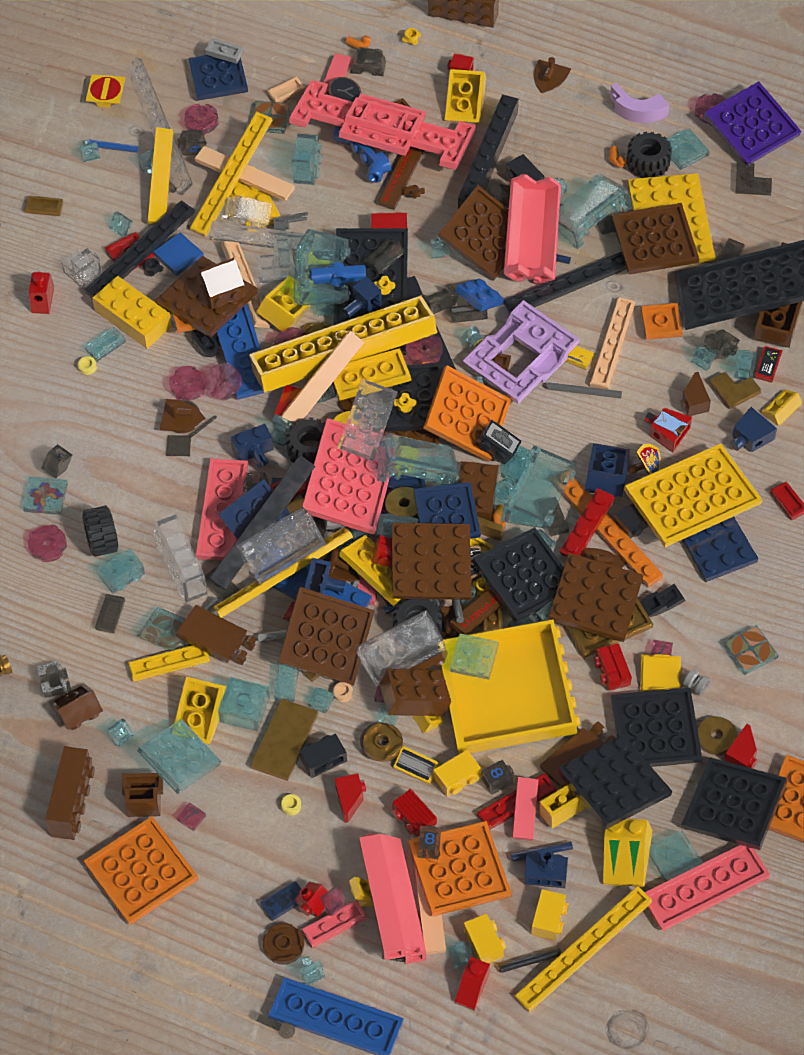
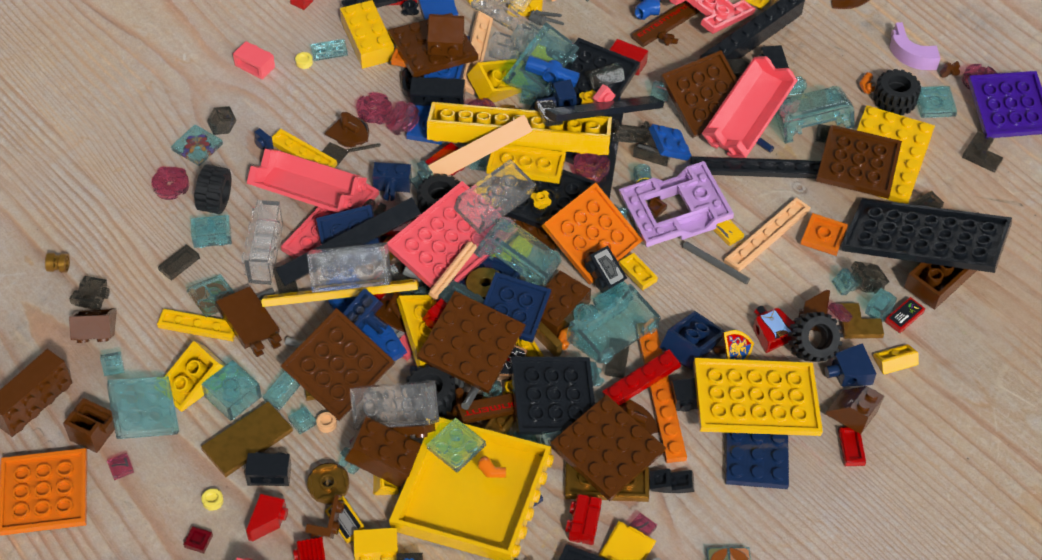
camera: 25 degrees right, 5 degrees down
none -> dark red tile [183,526,213,554]
none -> coral piece [233,41,275,80]
none -> coral panel [246,149,367,213]
none -> dark blue plate [254,128,274,150]
none -> yellow plate [272,129,337,168]
none -> reddish brown bracket [305,494,345,539]
none -> black brick [410,77,466,106]
none -> light nougat axle [429,241,477,299]
none -> orange arm [478,456,506,478]
none -> clear smoke tile [535,100,563,126]
none -> black tile [544,96,664,122]
none -> coral plate [593,84,616,103]
none -> yellow plate [619,253,658,291]
none -> black tyre [788,312,843,362]
none -> reddish brown slope [825,386,884,434]
none -> clear pink tile [827,303,853,322]
none -> reddish brown piece [940,61,960,78]

